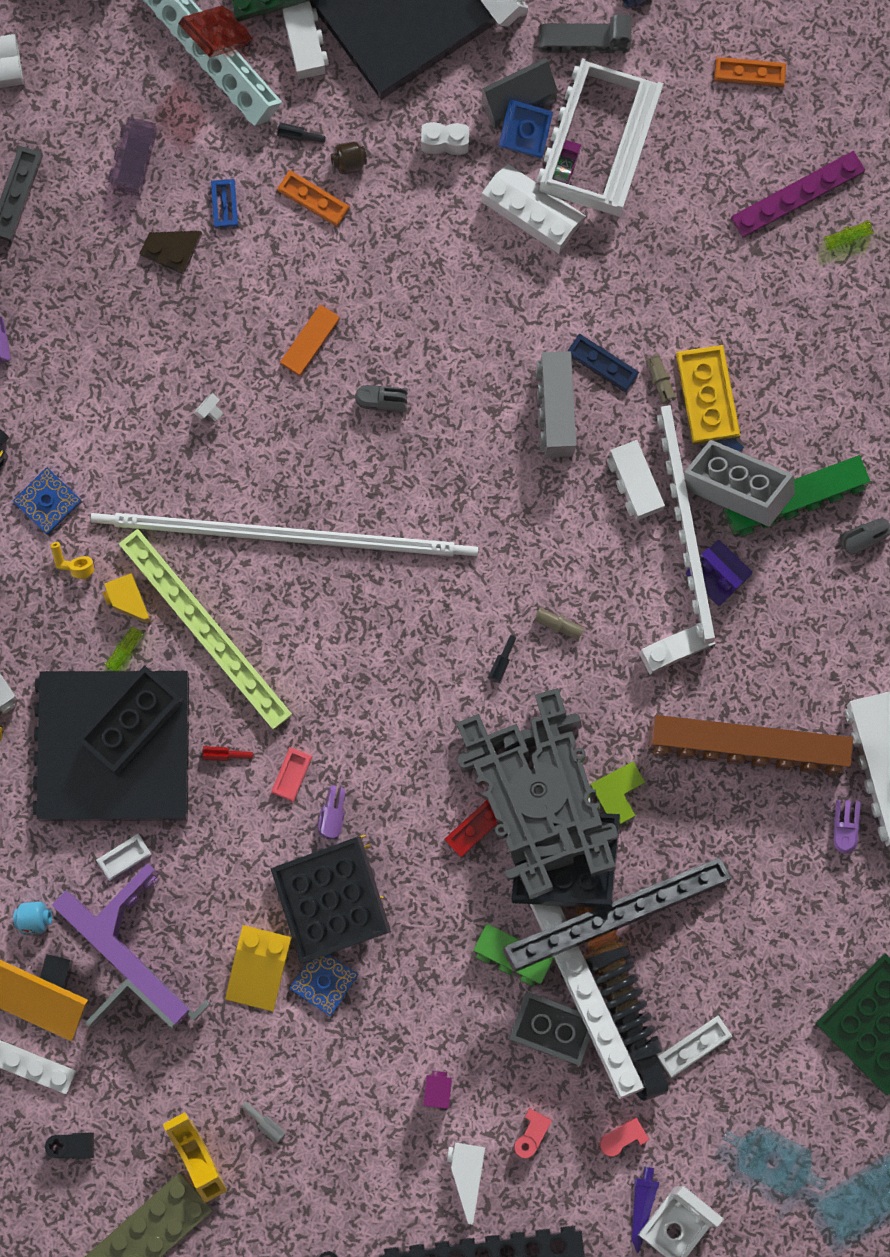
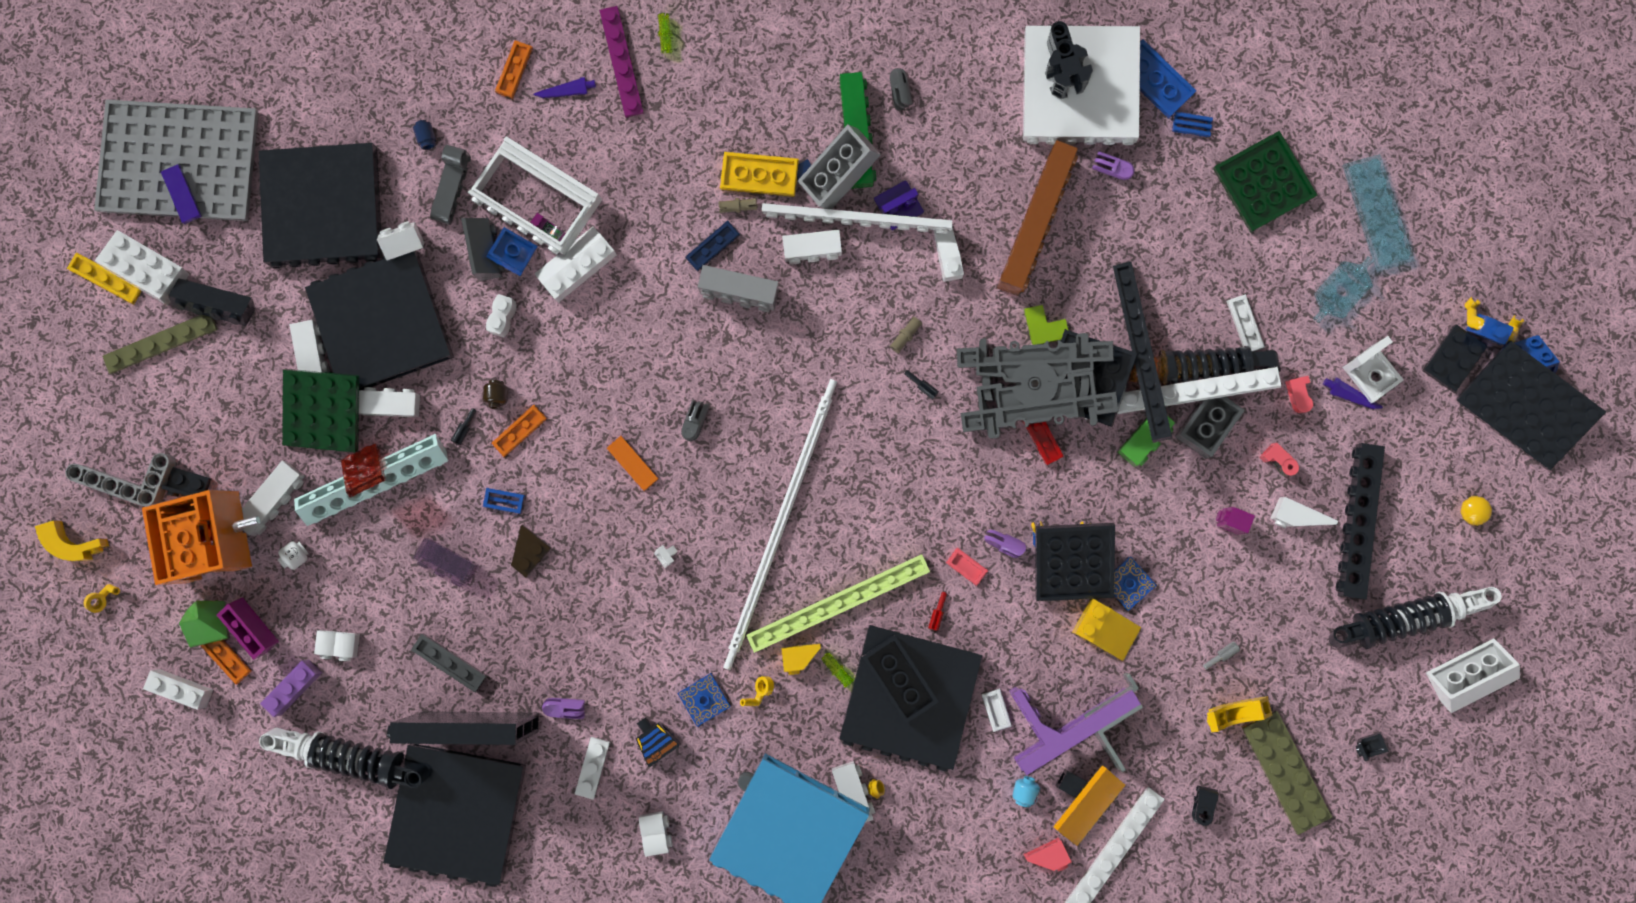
camera: 70 degrees left, 5 degrees up
none -> dark purple bar [533,77,596,98]

